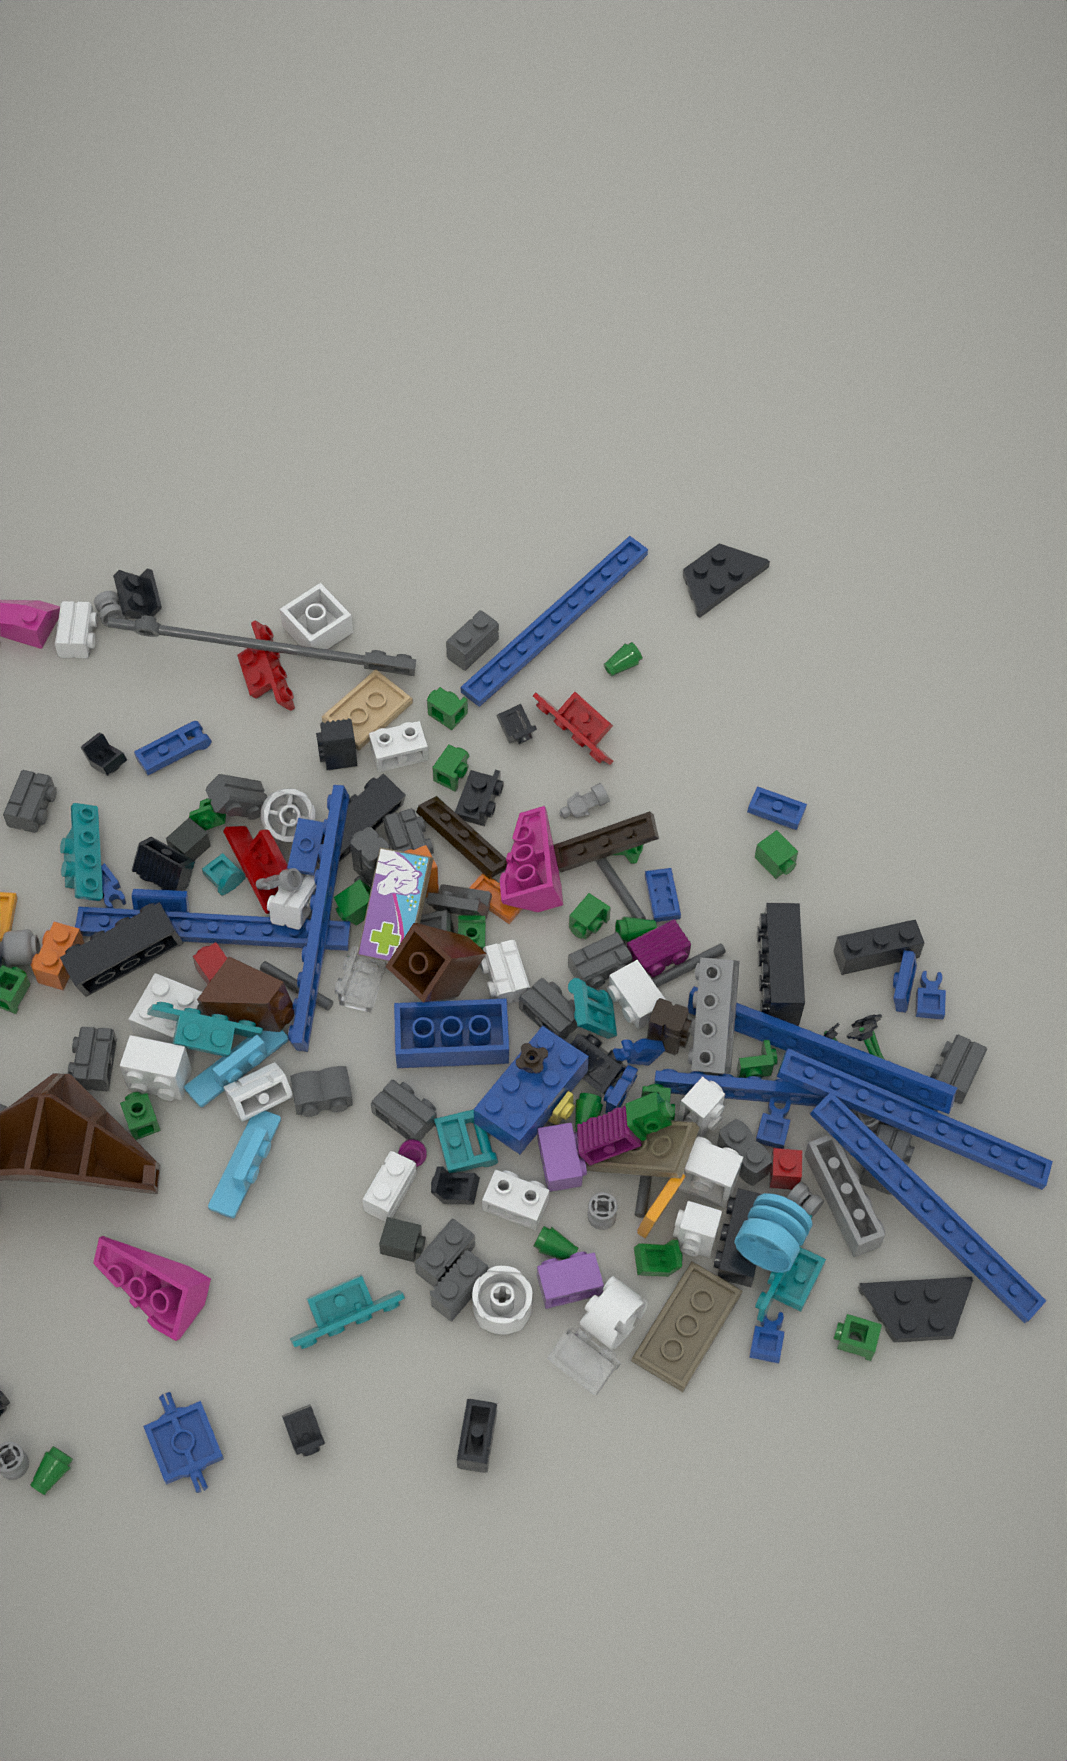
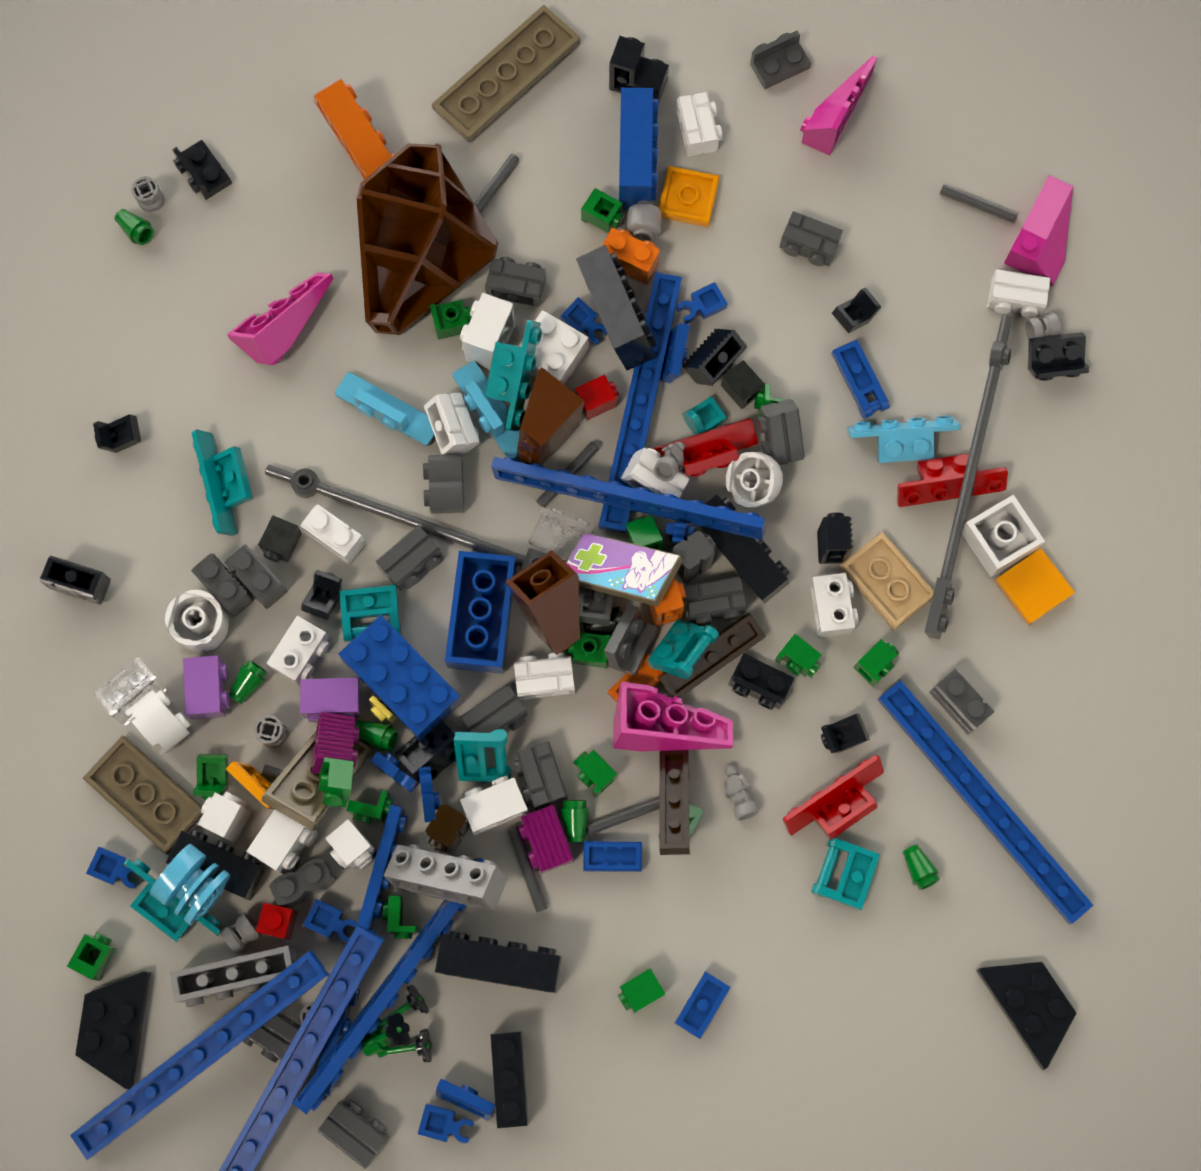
camera: 100 degrees right, 15 degrees up
teal bracket [60,803,103,901] -> none
blue plate [143,1392,224,1493] -> none
blue plate [287,818,323,876] -> none
magenta plate [398,1139,427,1167] -> none
dark brown plate [516,1043,548,1074] -> none
none -> dark grey bar [265,465,567,571]
none -> blue plate [559,297,607,346]
none -> teal plate [647,619,719,679]
none -> blue plate [665,521,694,543]
none -> teal plate [811,838,880,910]
none -> medium azure bracket [847,415,961,463]
none -> light orange tile [994,548,1075,626]

